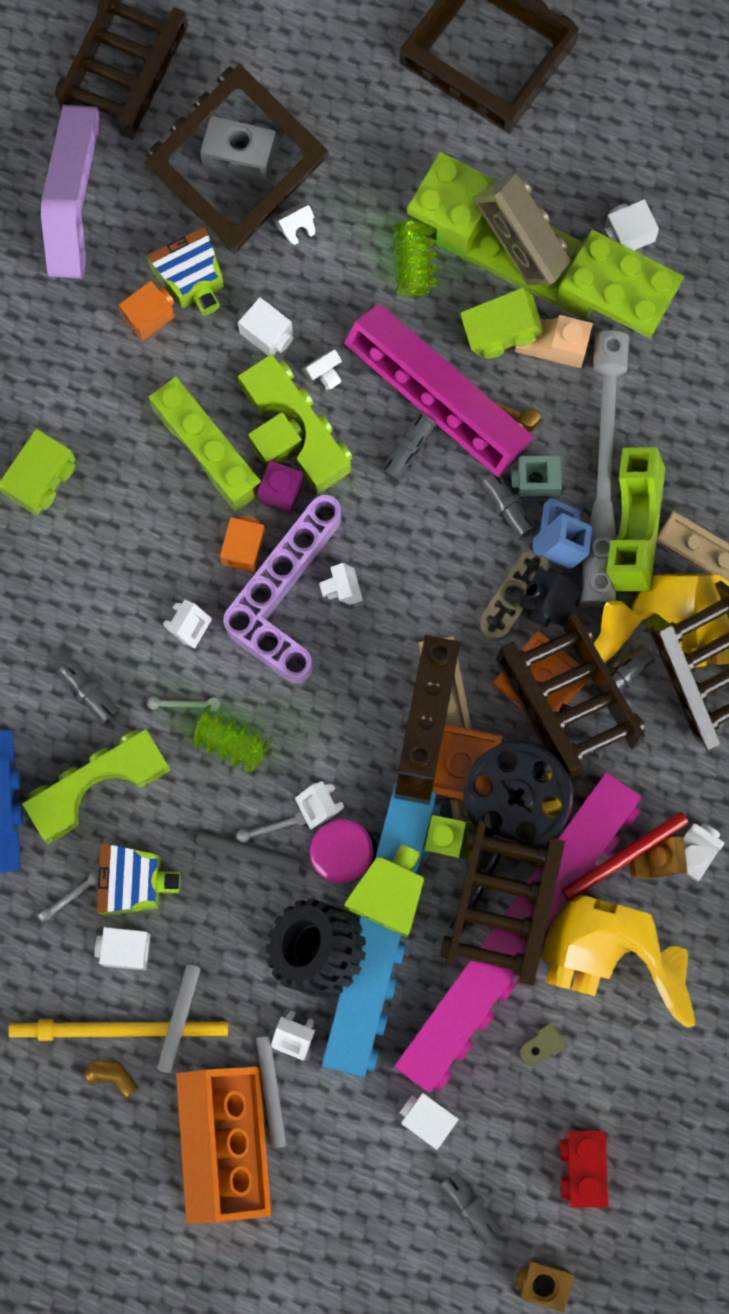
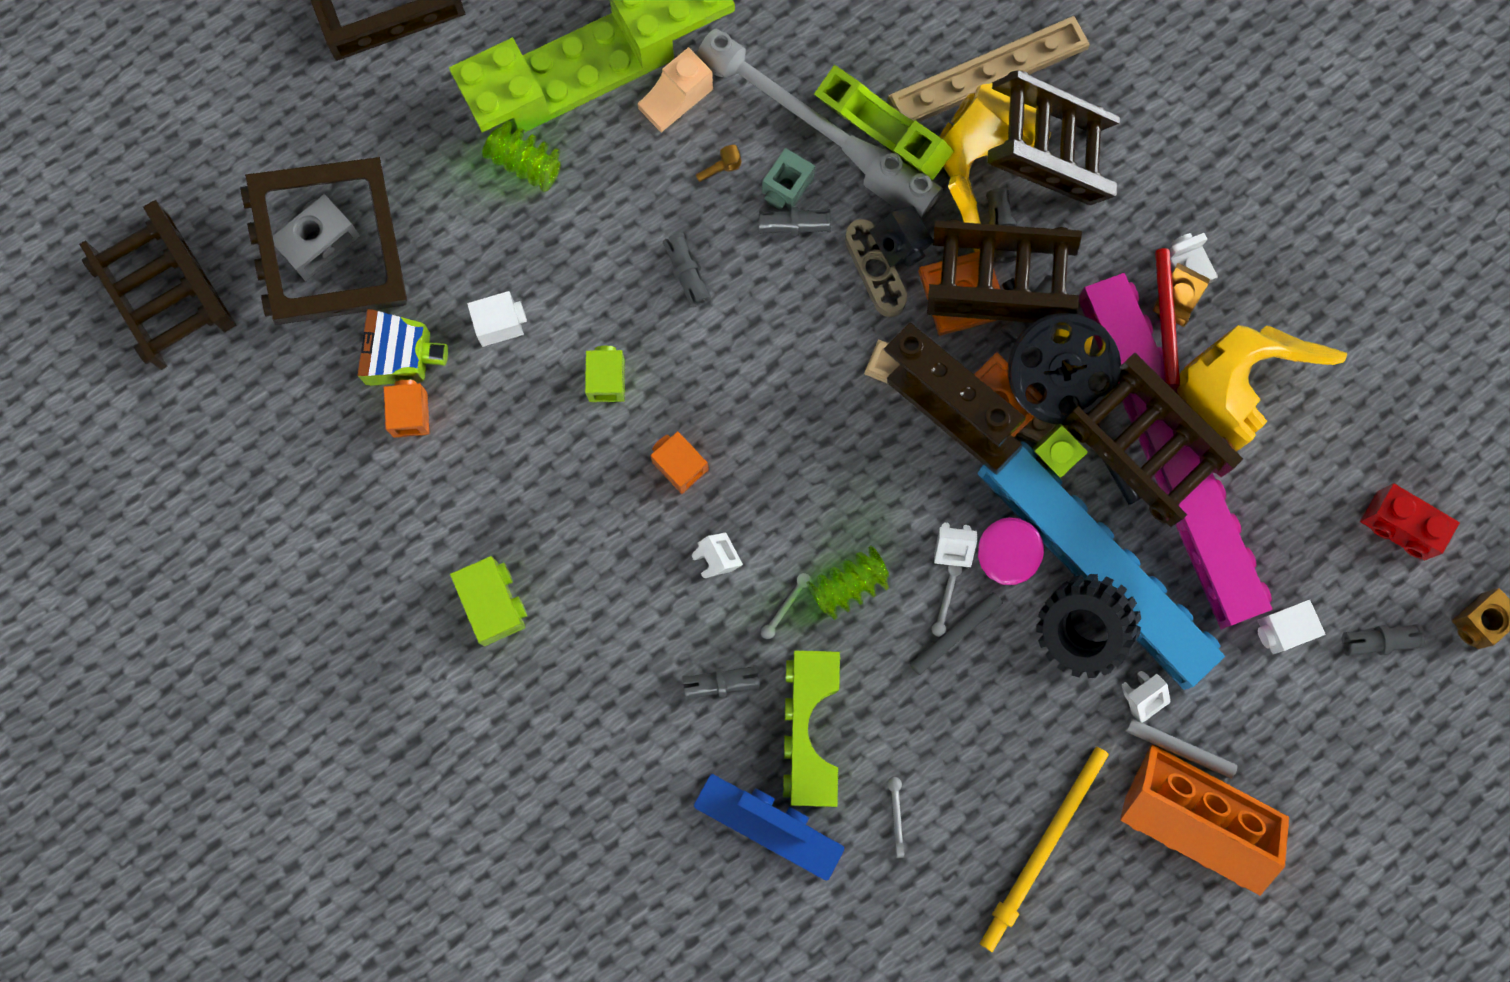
camera: 60 degrees left, 0 degrees up
lavender beam [41,105,99,279] -> none
pearl gold arm [84,1060,139,1099] -> none
white brick [95,928,150,971] -> none
torso [96,844,181,916] -> none
lime arch [148,377,261,513] -> none
light grey bar [157,964,201,1073] -> none
lavender beam [223,495,341,683] -> none
lime arch [238,354,353,495] -> none
magenta brick [257,461,304,515] -> none
white tile [272,202,315,245] -> none
white tile [301,350,342,390] -> none
white tile [319,563,363,605] -> none
dark pink brick [344,304,534,477] -> none
lime torso [344,844,425,938] -> none
lime brick [460,288,545,359] -> none
dark tan slope [473,173,571,285] -> none
olive piece [519,1022,568,1066] -> none
medium blue brick [532,498,592,568] -> none

